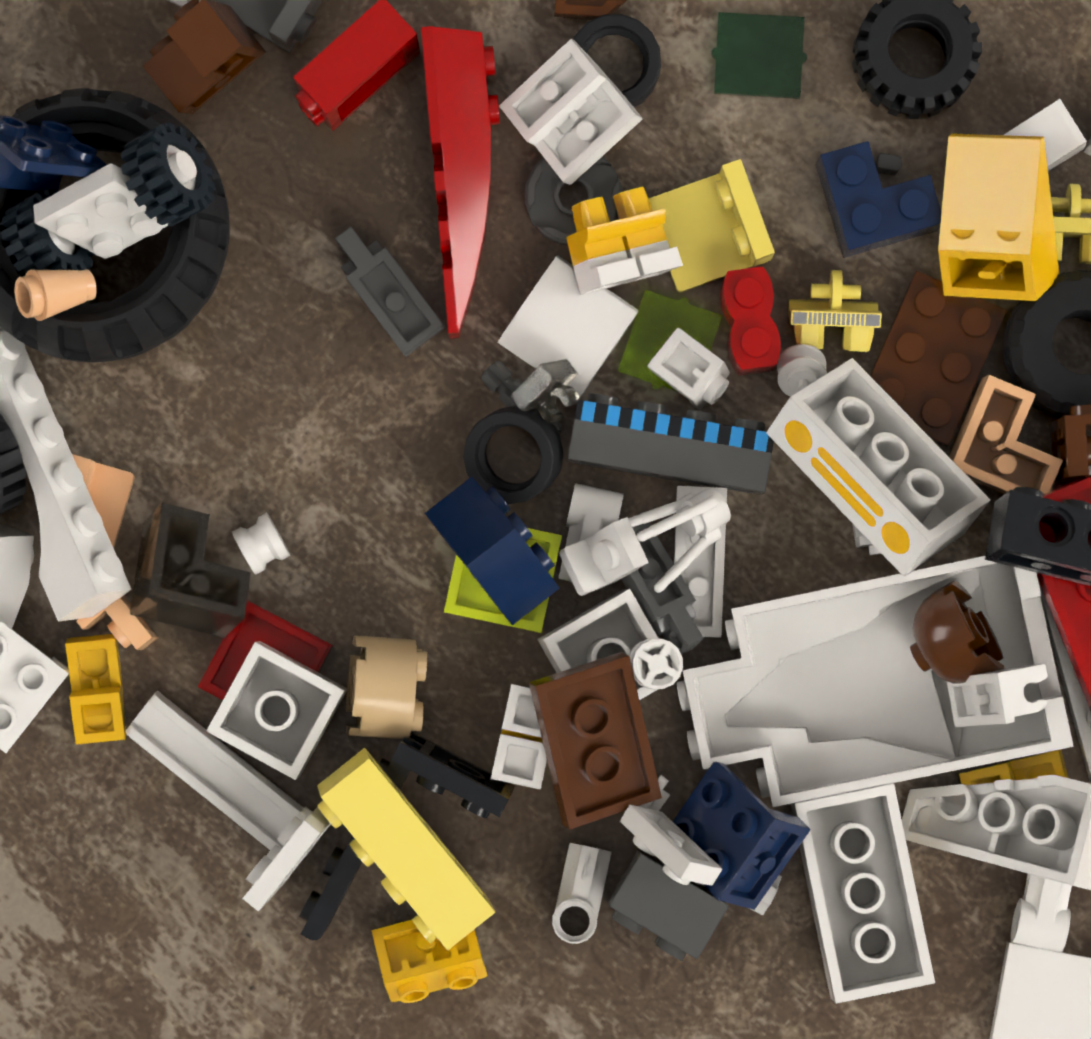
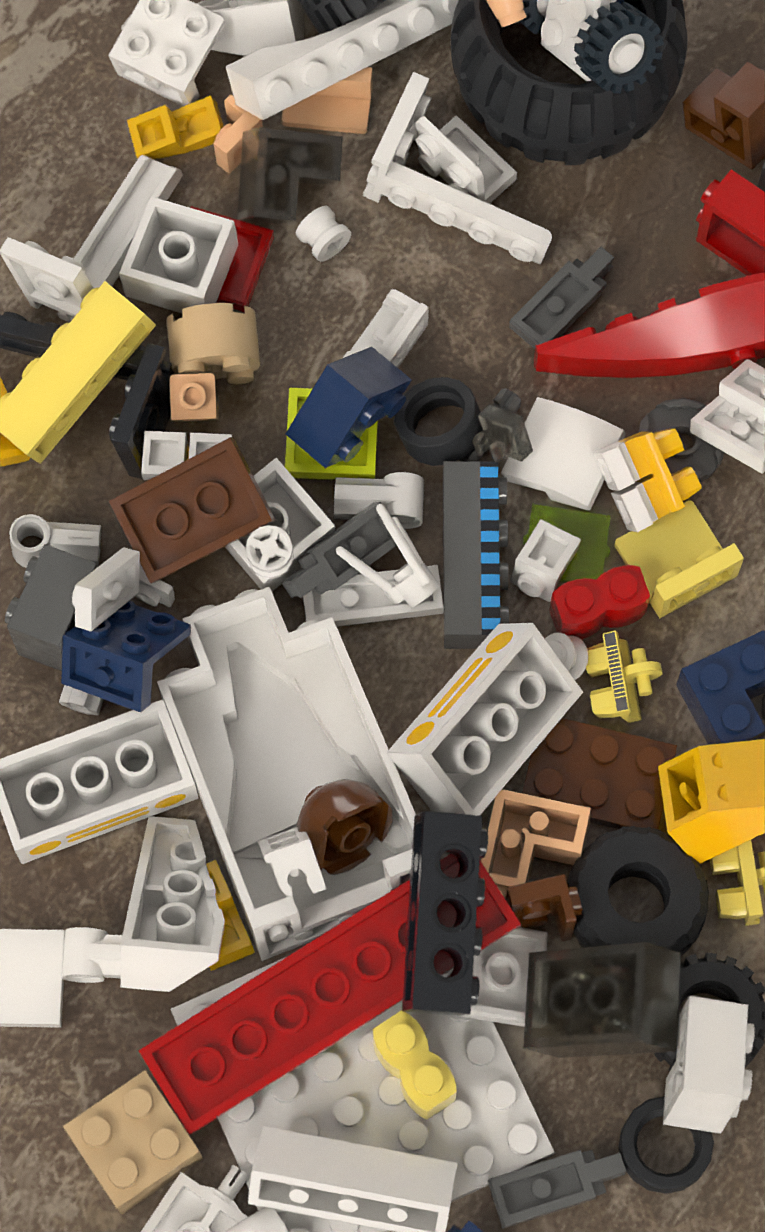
camera: 85 degrees right, 15 degrees down
white bracket [559,517,649,596] -> none
none -> light nougat bracket [169,373,219,422]
none -> white hinge [343,289,429,368]
none -> white bracket [363,72,552,265]
none -> white bracket [415,115,517,204]

